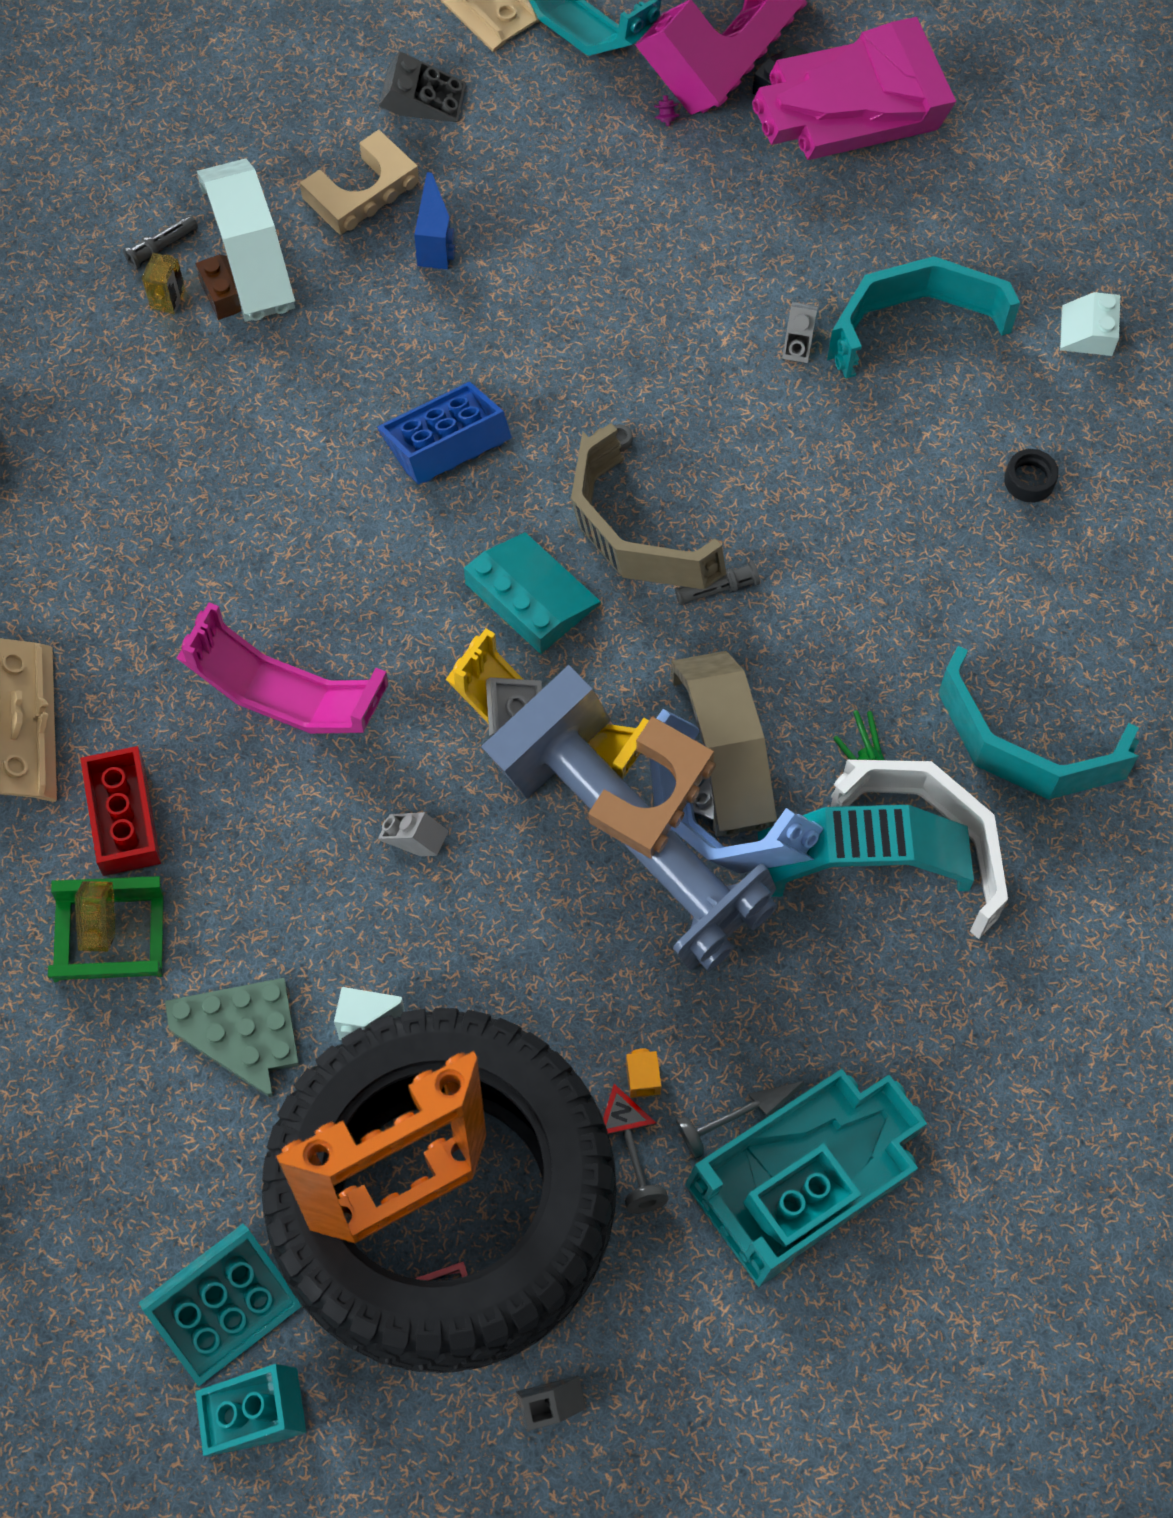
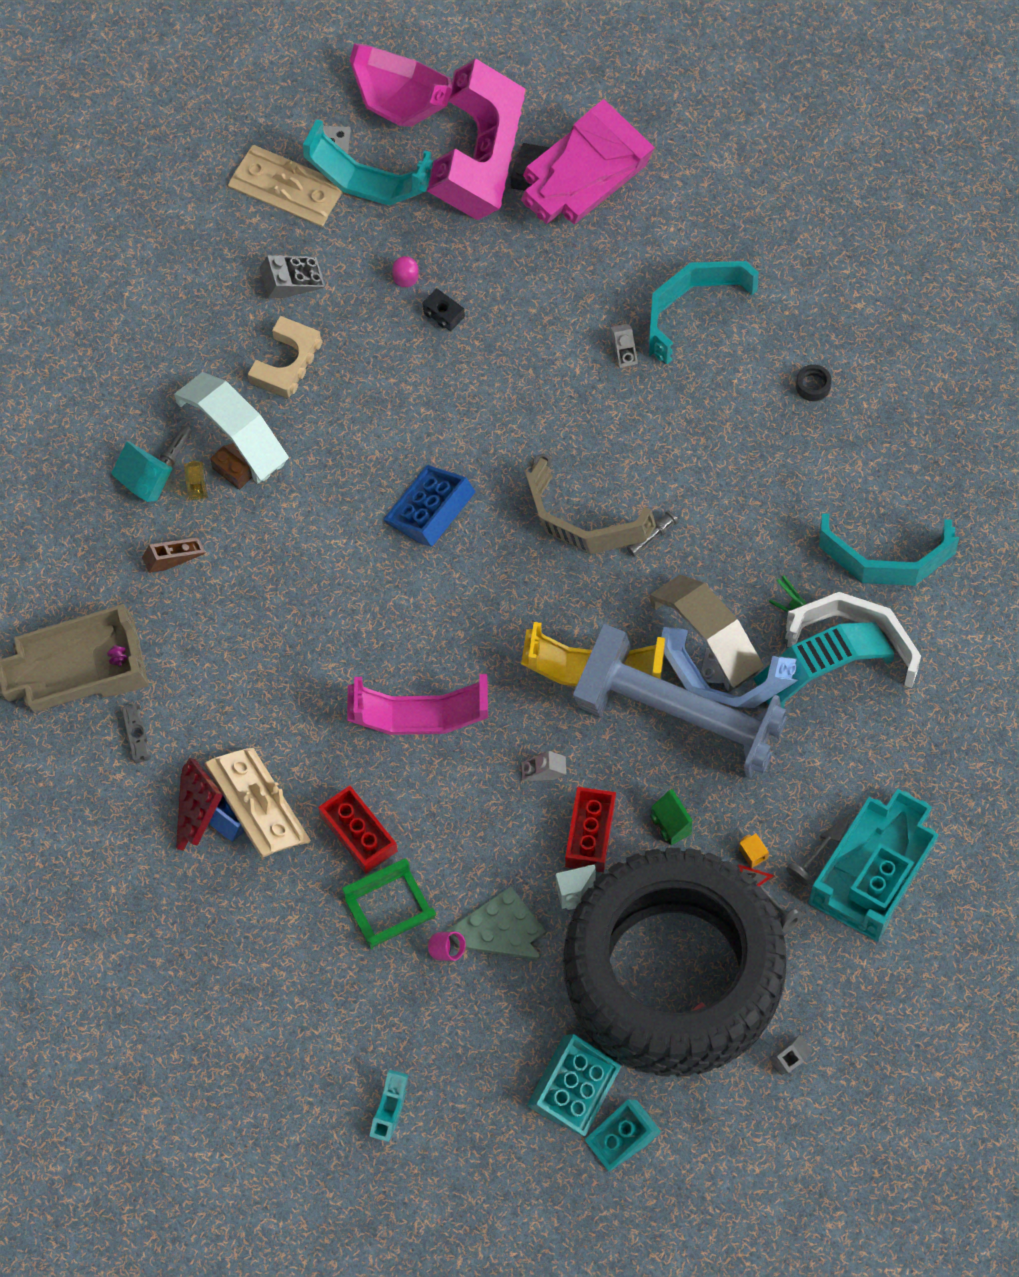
camera: 20 degrees left, 0 degrees up
clear yellow brick [75,881,116,952] -> none
orange slope [276,1051,486,1243] -> none
blue slope [414,172,456,270] -> none
teal slope [464,532,601,654] -> none
light grey tile [486,678,542,736] -> none
medium nougat arch [588,716,716,859] -> none
magenta wheel [654,95,680,126] -> none
light aqua slope [1060,292,1120,356] -> none
none -> teal slope [111,441,173,502]
none -> reddish brown slope [142,537,206,573]
none -> dark pink helmet [392,256,419,287]
none -> black brick [422,288,465,332]
none -> dark pink helmet [428,932,466,961]
none -> red brick [565,787,616,873]
none -> green slope [650,789,693,845]

